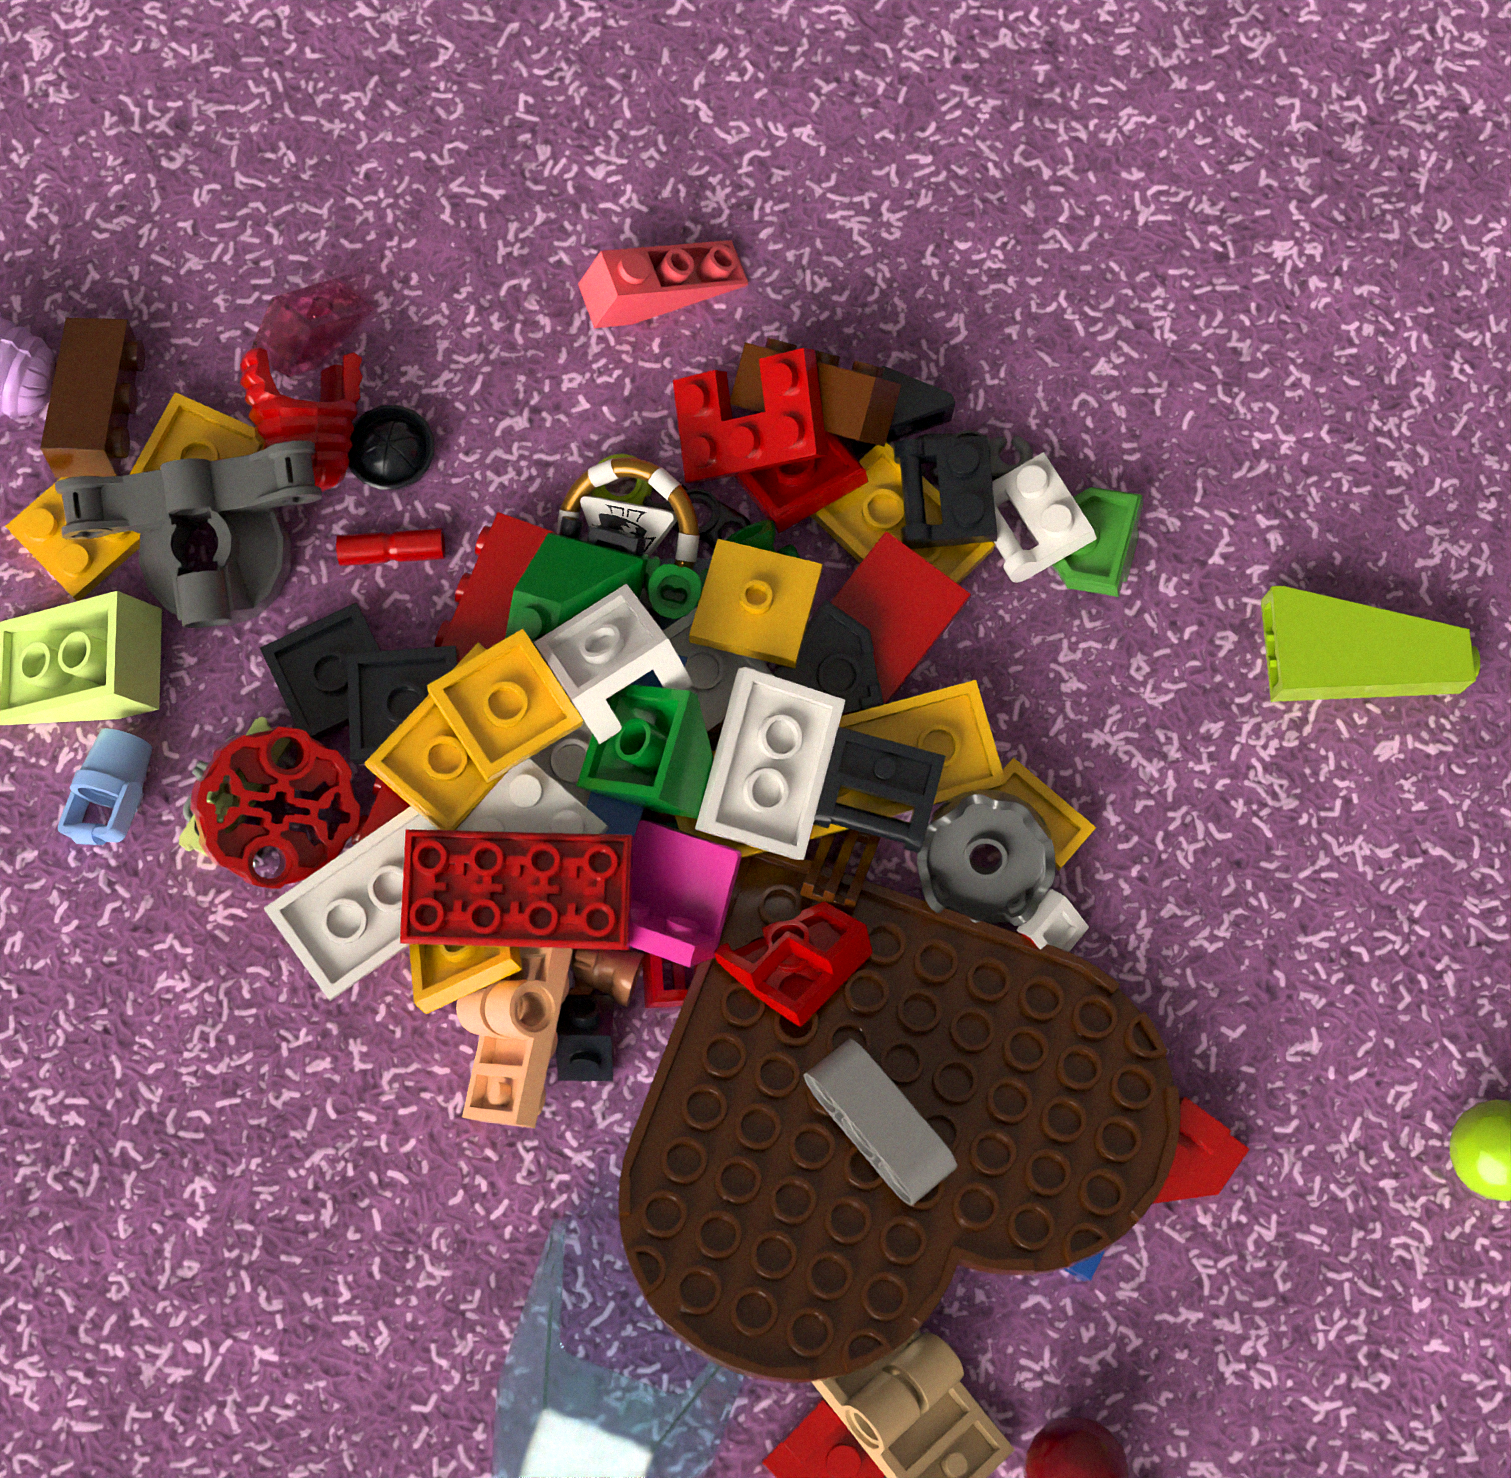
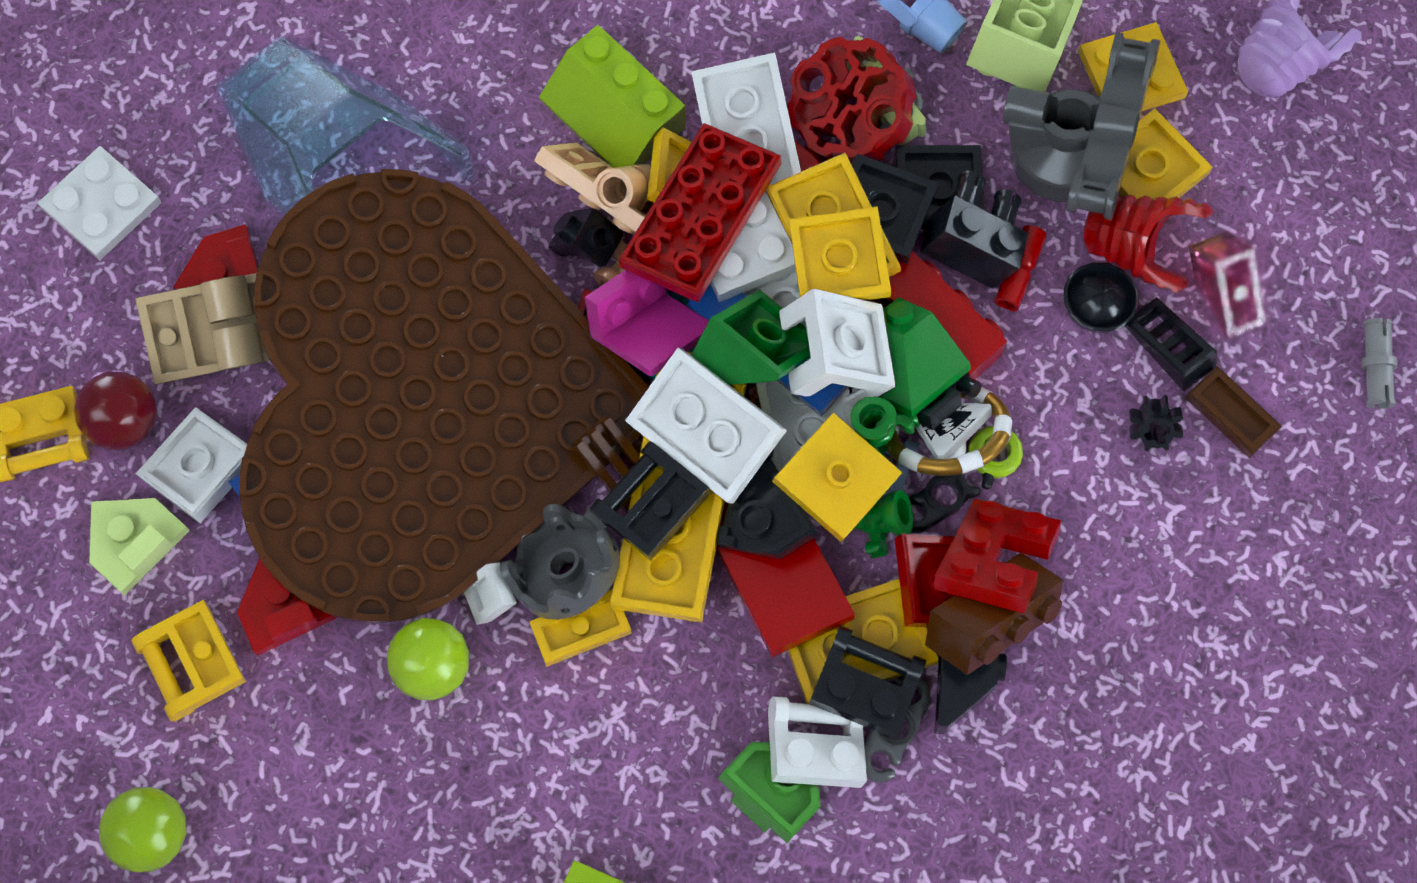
camera: 115 degrees right, 5 degrees down
reddish brown brick [40,318,145,478] -> none
coral slope [578,240,749,328] -> none
red slope [714,901,873,1027] -> none
light grey beam [804,1039,957,1205] -> none
none -> yellowish green plate [89,498,190,596]
none -> yellow plate [131,600,246,722]
none -> white plate [135,407,247,523]
none -> lime piece [387,618,469,701]
none -> lime slope [539,25,686,168]
none -> black brick [920,170,1028,289]
none -> black slope [1125,297,1217,391]
none -> black gear [1129,395,1183,451]
none -> reddish brown tile [1185,366,1282,458]
none -> light grey pin [1361,318,1398,409]

